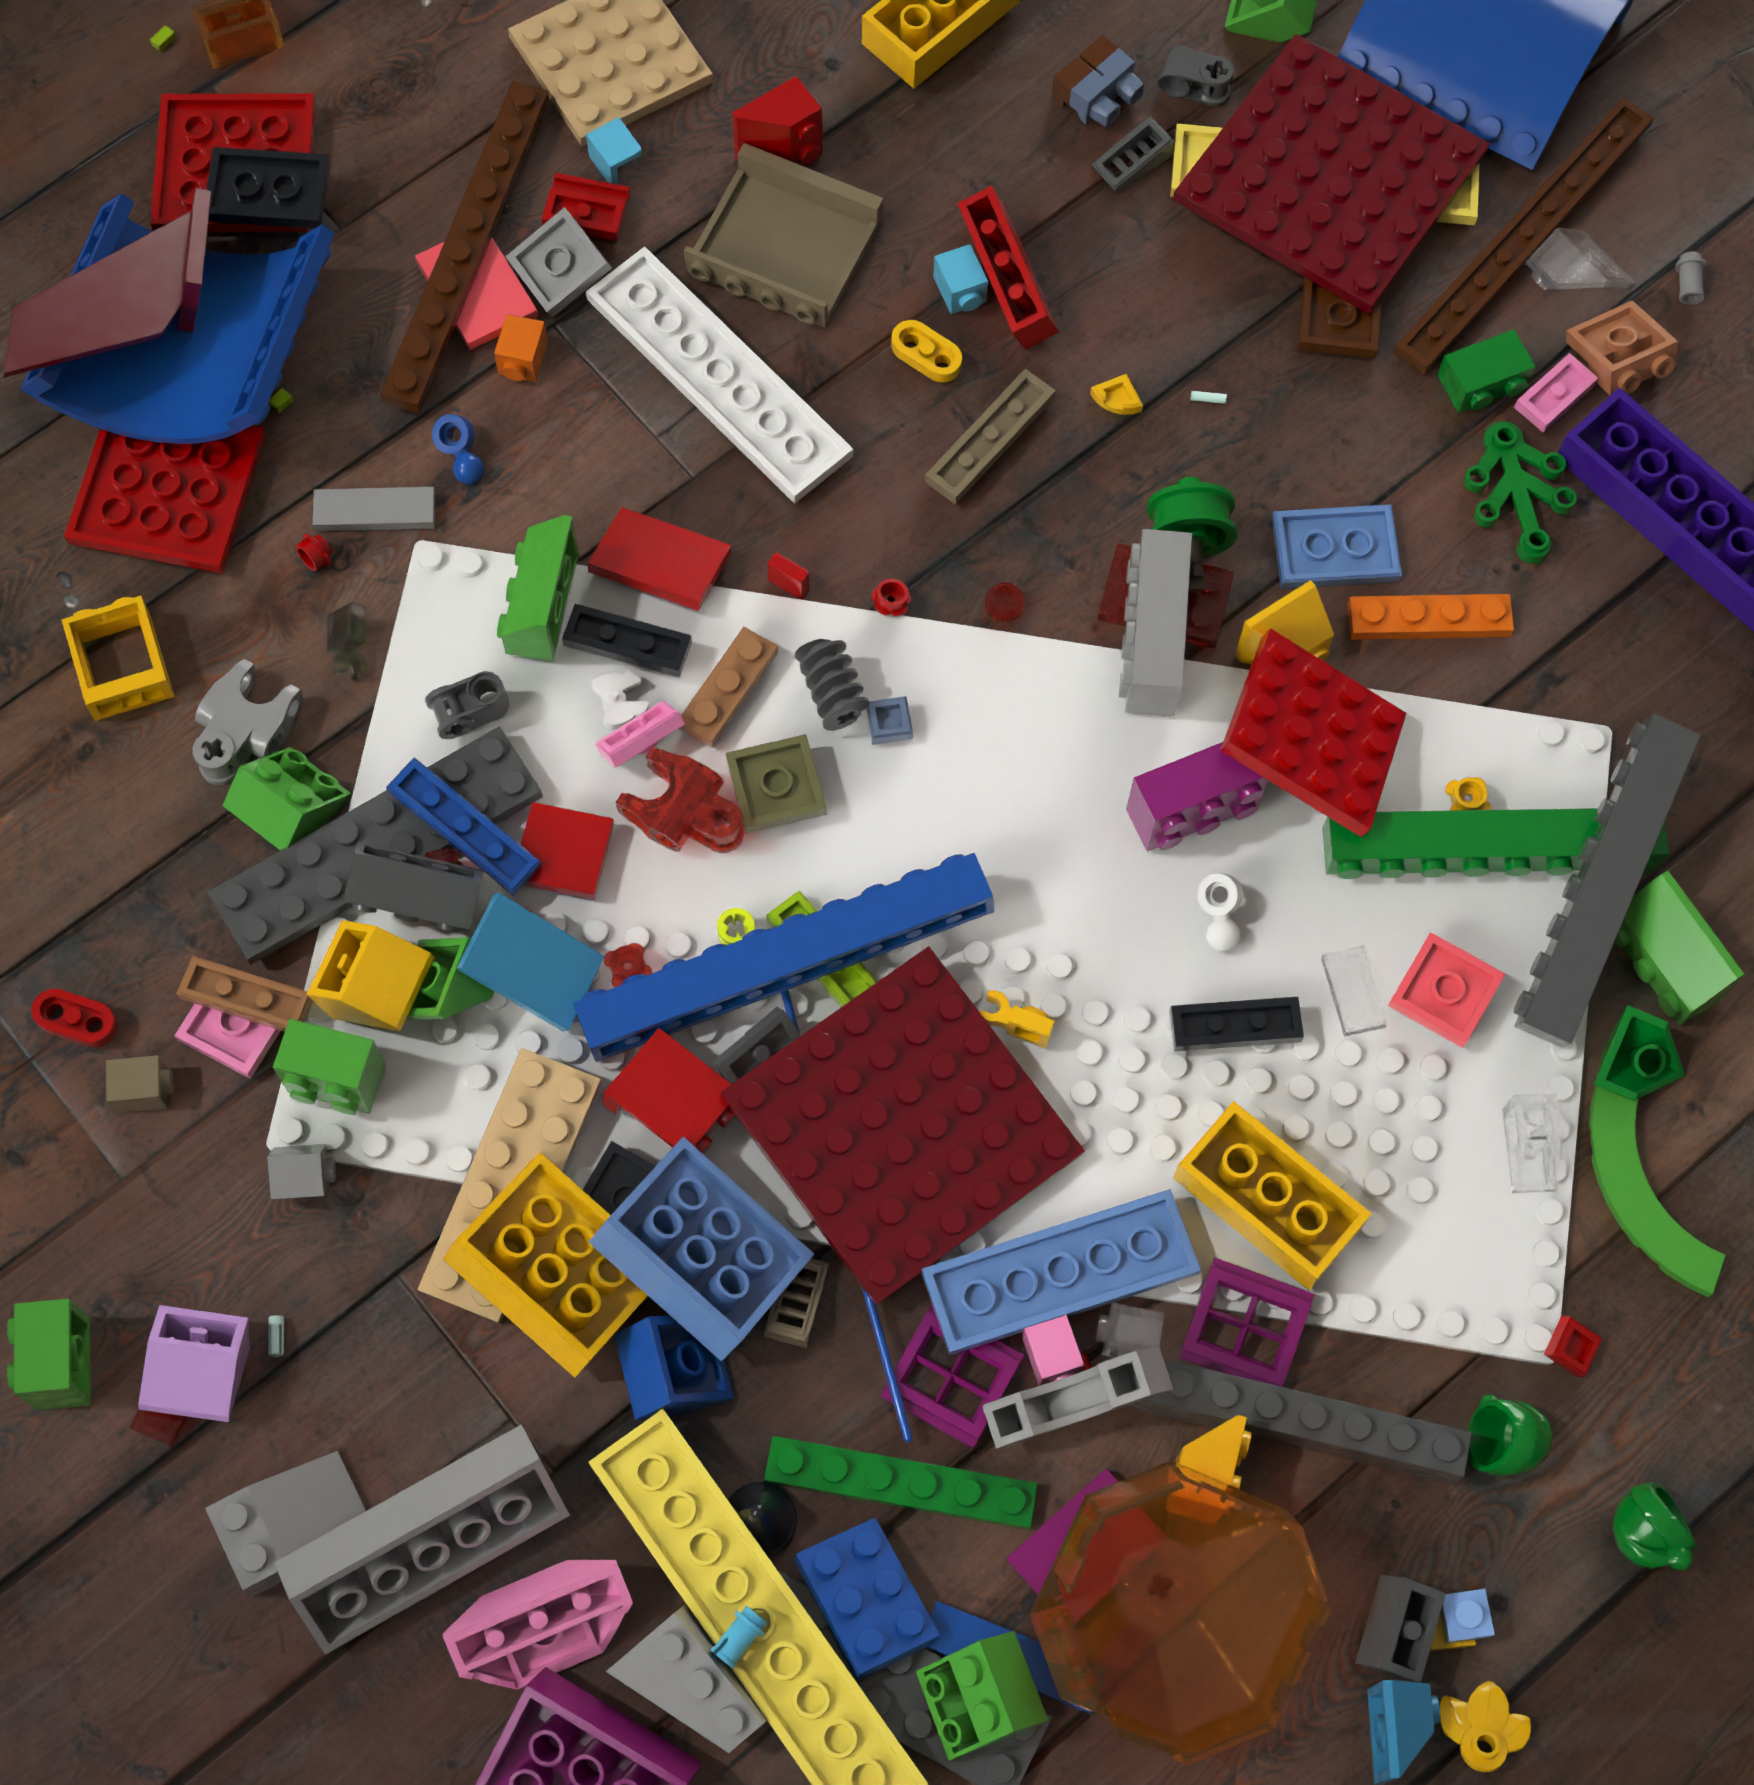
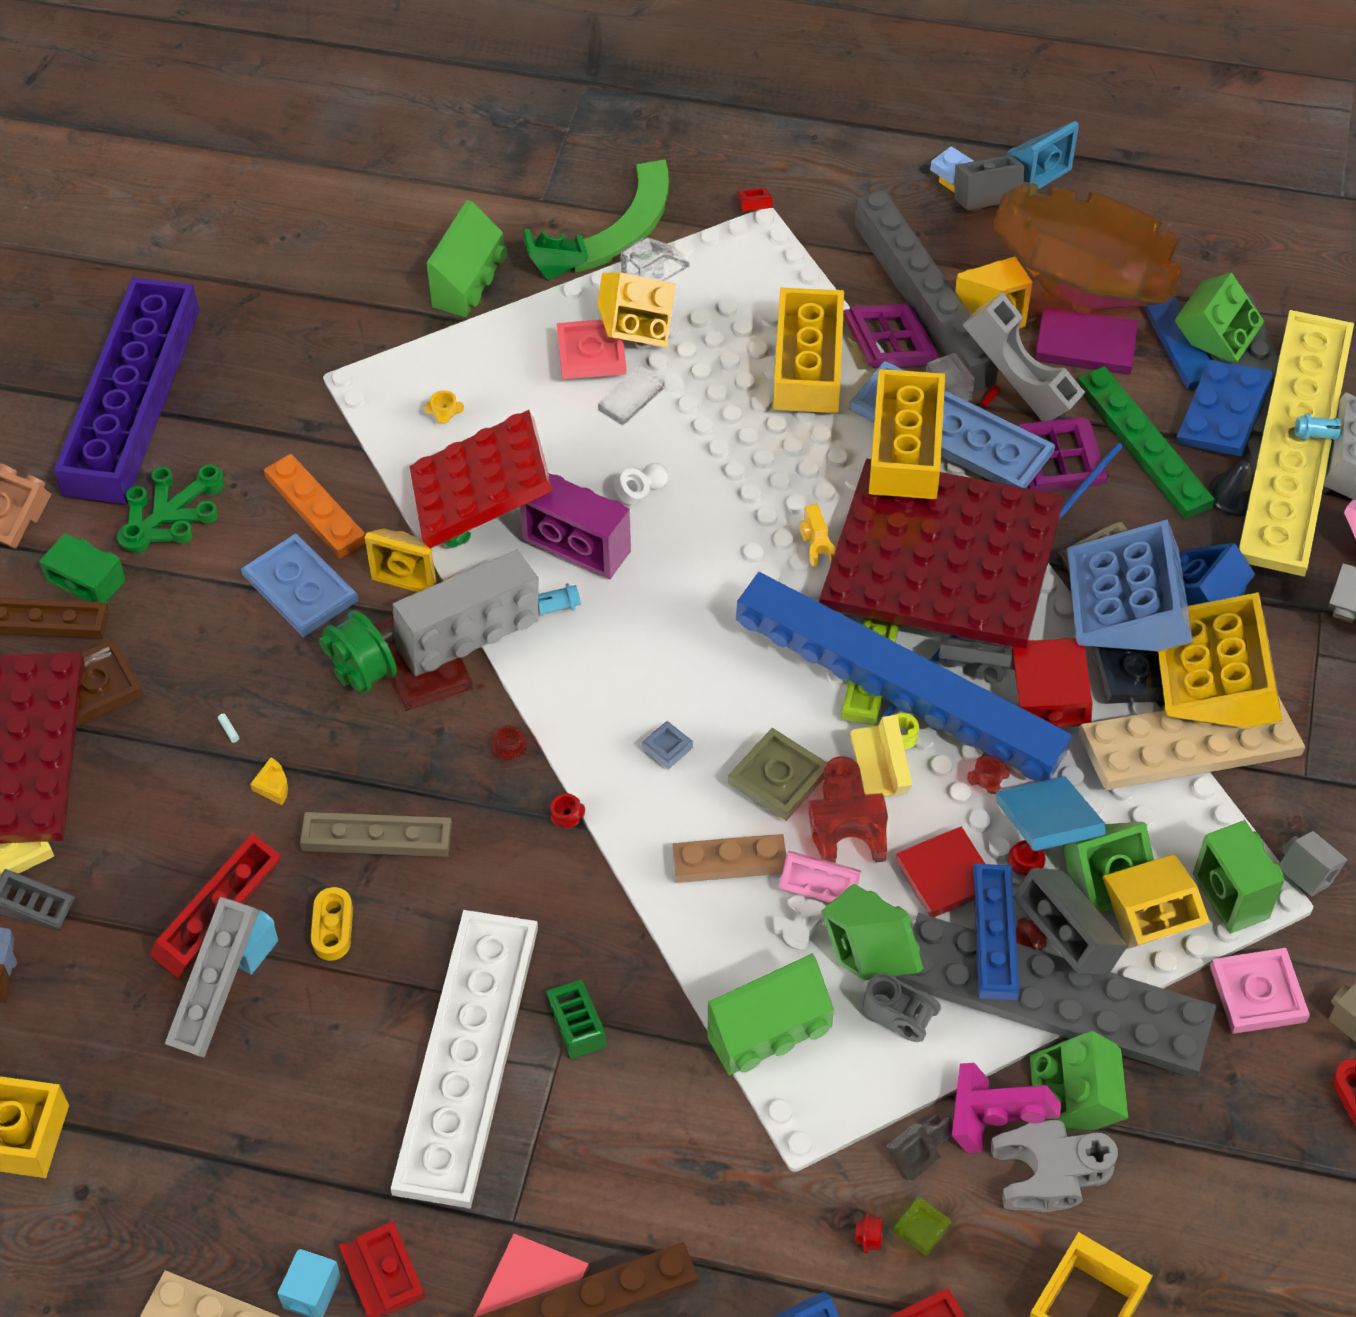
camera: 125 degrees left, 15 degrees down
medium nougat tile [176,955,313,1032] -> none
light grey tile [312,487,435,532] -> none
blue plate [432,414,484,485] -> none
orange brick [494,314,548,382] -> none
light grey plate [505,207,612,318] -> none
black plate [562,603,692,678] -> none
red tile [588,507,731,611] -> none
dark tan panel [684,143,883,328] -> none
red slope [732,76,823,165] -> none
red tile [767,552,809,600] -> none
dark grey piece [795,639,870,731] -> none
bright pink brick [1022,1315,1084,1386] -> none
black plate [1169,996,1304,1052] -> none
green brick [1322,808,1669,879] -> none
yellow plate [1439,1681,1531,1772] -> none
green piece [1468,1394,1553,1476] -> none
dark grey brick [1513,714,1701,1047] -> none
bright pink plate [1514,353,1599,433] -> none
green piece [1612,1482,1698,1571] -> none
none -> light grey plate [165,897,260,1058]
none -> medium azure pin [538,583,581,616]
none -> green slope [545,979,607,1060]
none -> yellow slope [597,272,676,347]
none -> bright green slope [821,883,923,980]
none -> light yellow panel [850,714,912,801]
none -> yellow brick [869,369,945,499]
none -> clear neon green tile [894,1197,952,1256]
none -> dark pink bracket [952,1062,1061,1153]

